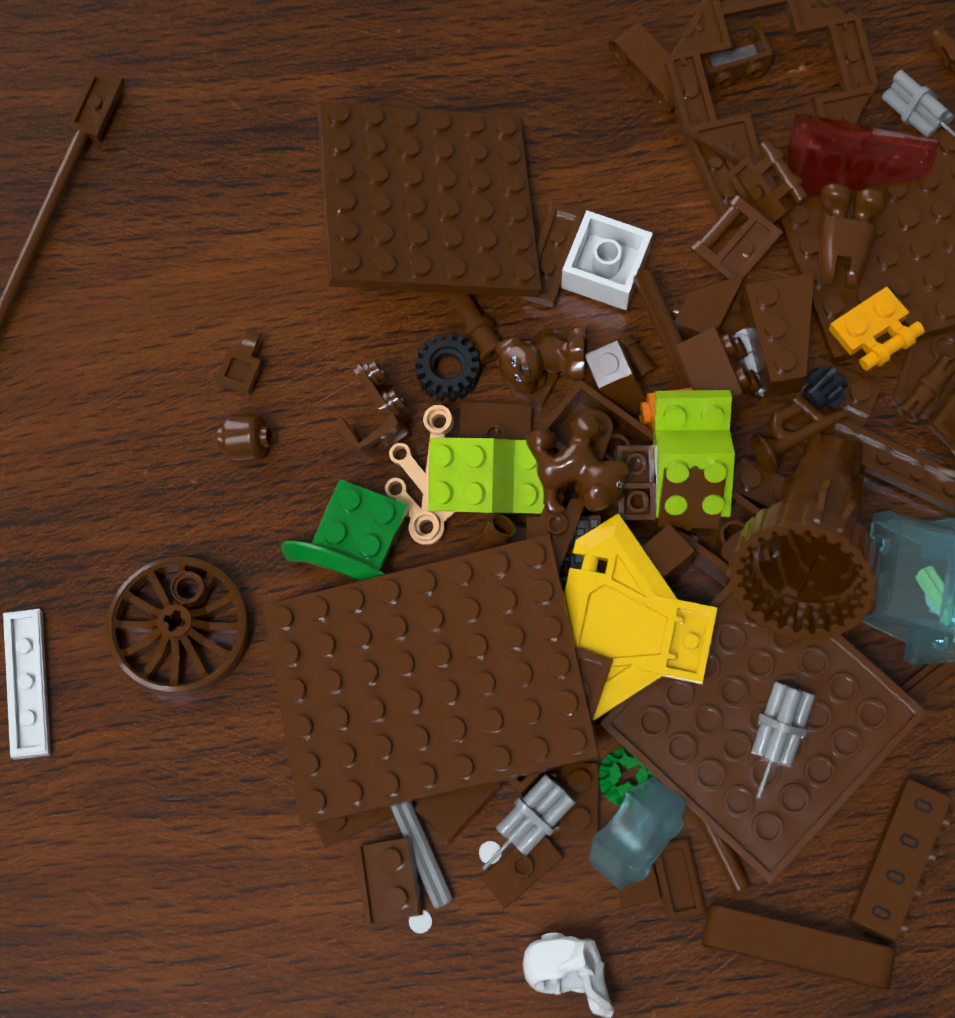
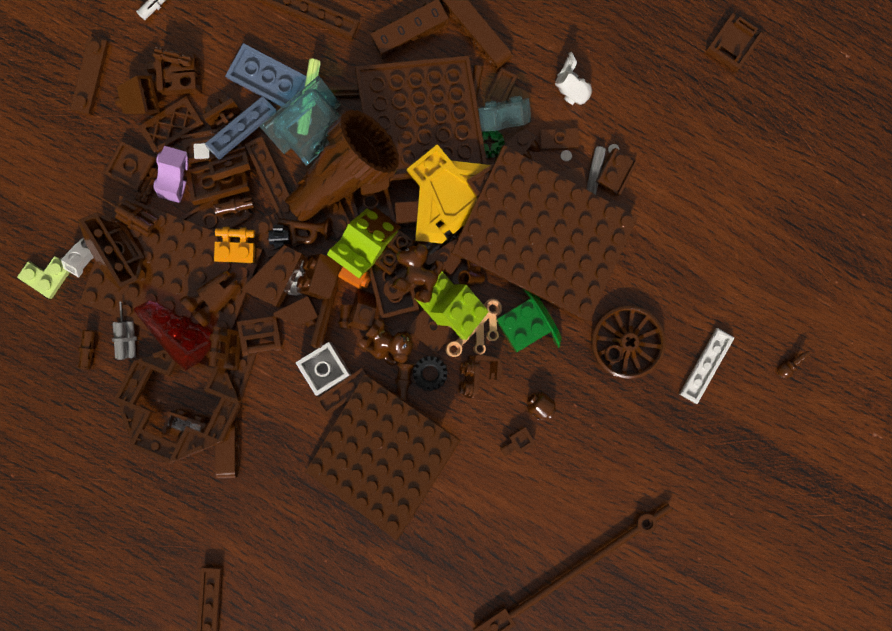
camera: 145 degrees left, 15 degrees up
light grey piece [482,774,576,871] -> none
light grey piece [752,682,815,798] -> none

